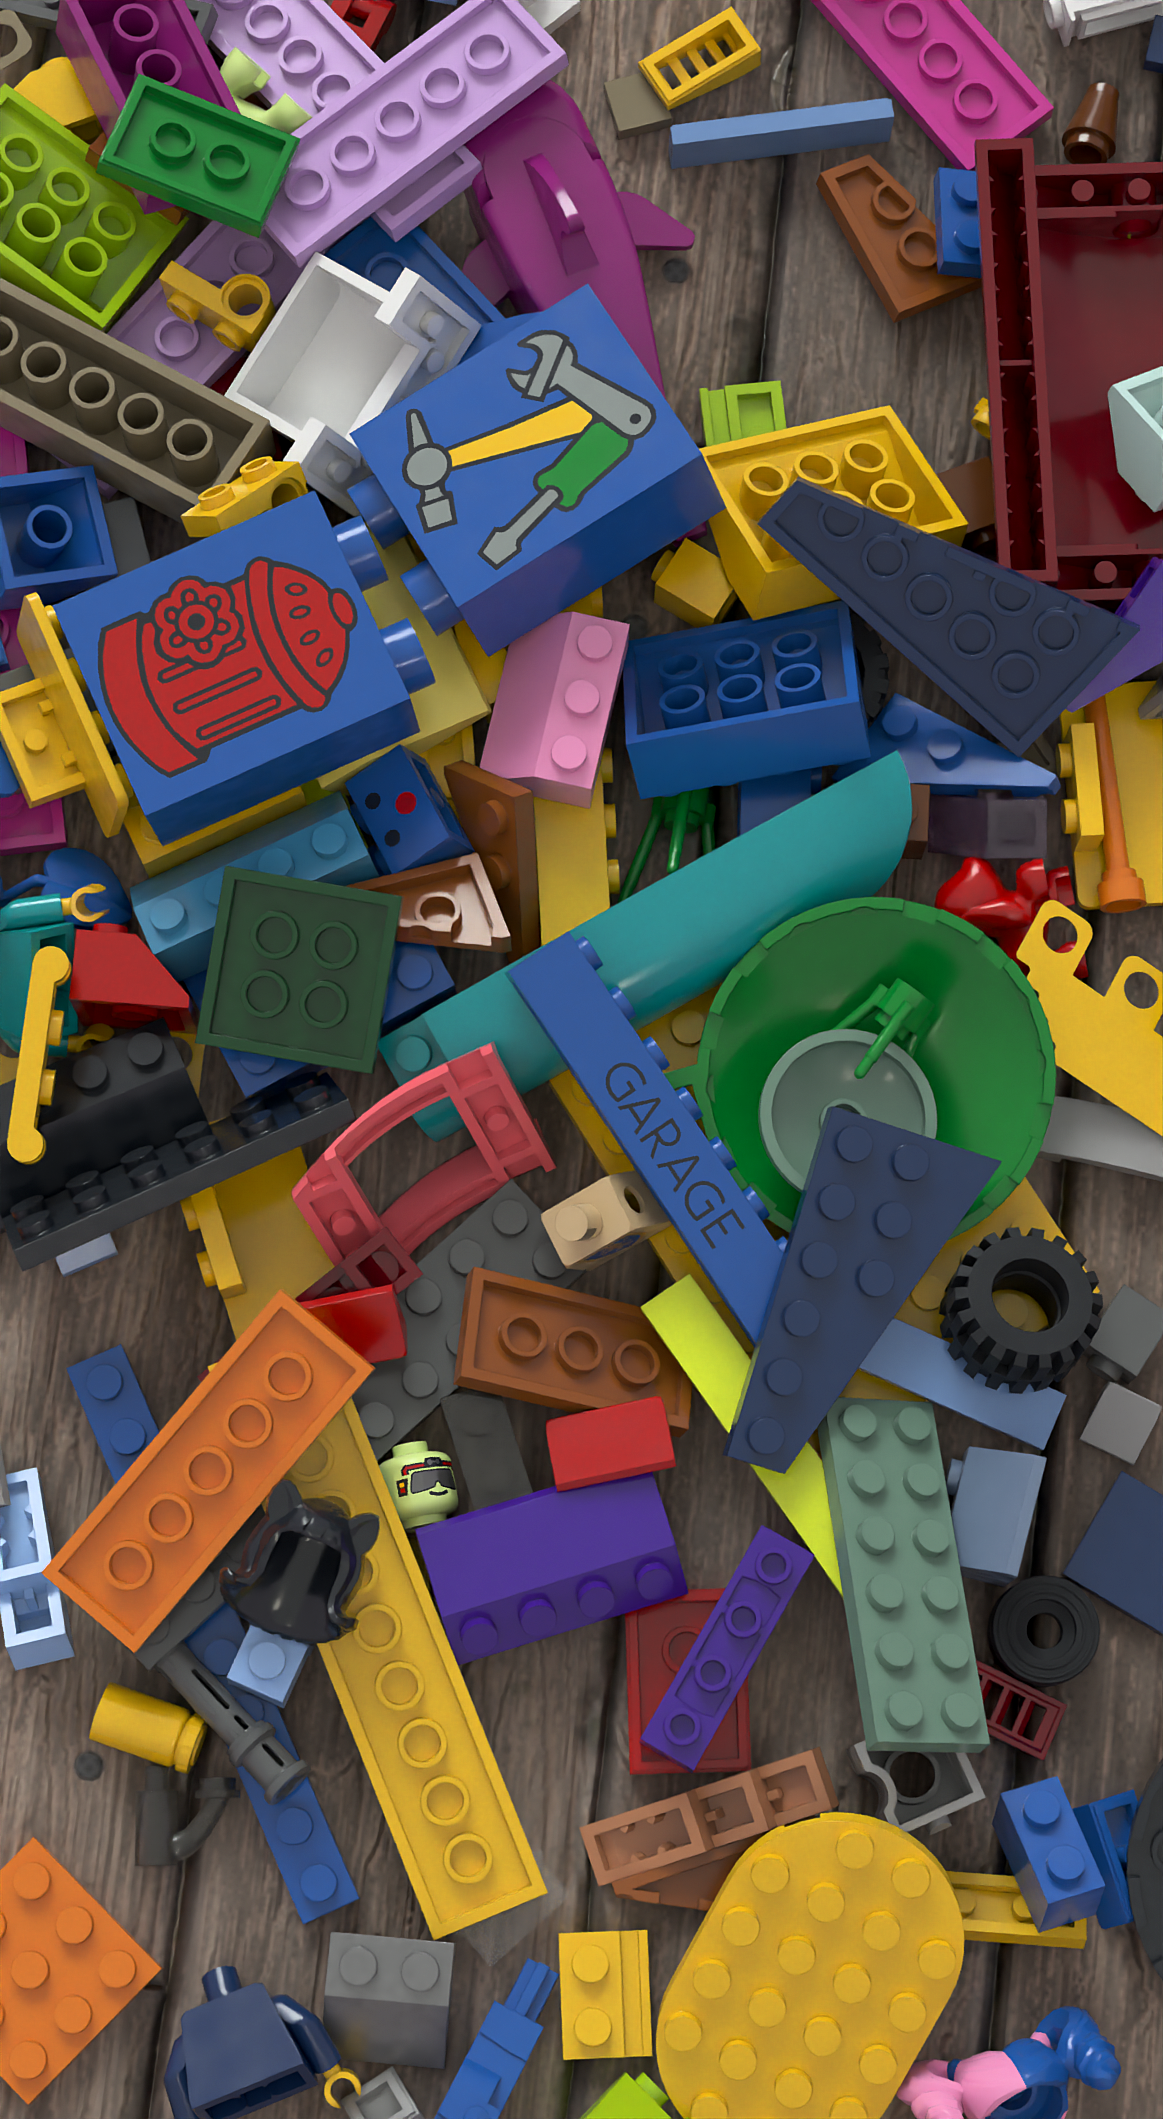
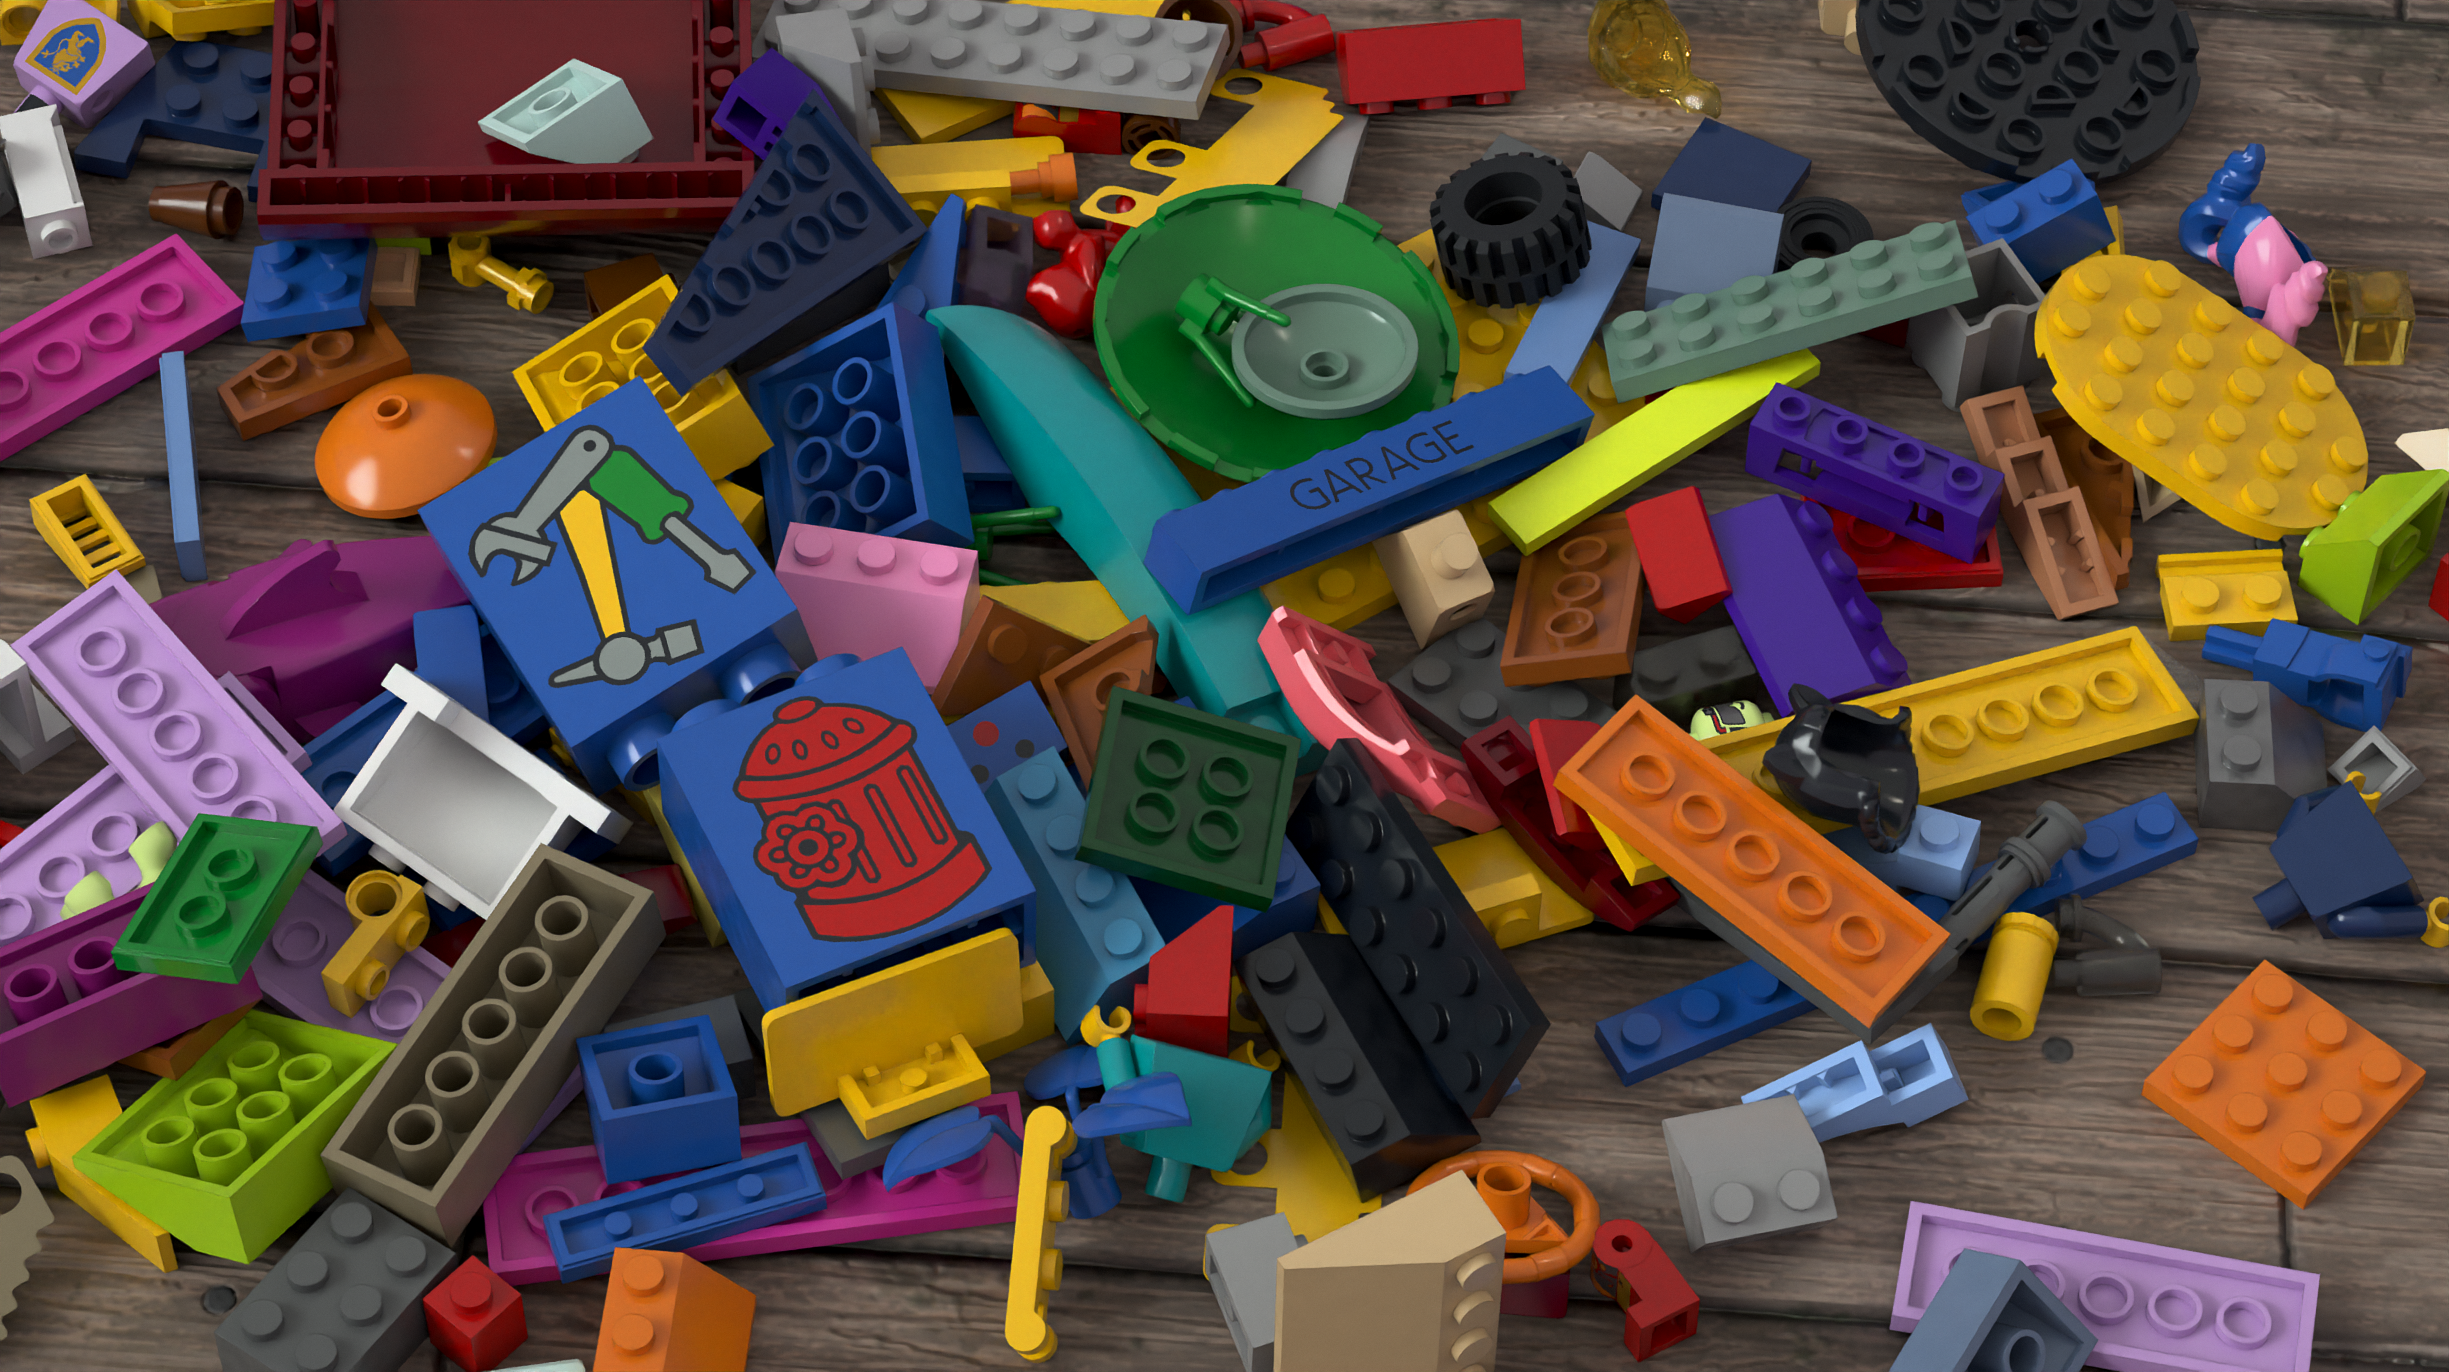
camera: 90 degrees left, 25 degrees down
yellow plate [7,946,72,1165] -> none
yellow plate [180,456,309,537] -> none
dark blue wing [723,1106,1002,1474] -> none
none -> orange dish [315,374,498,519]

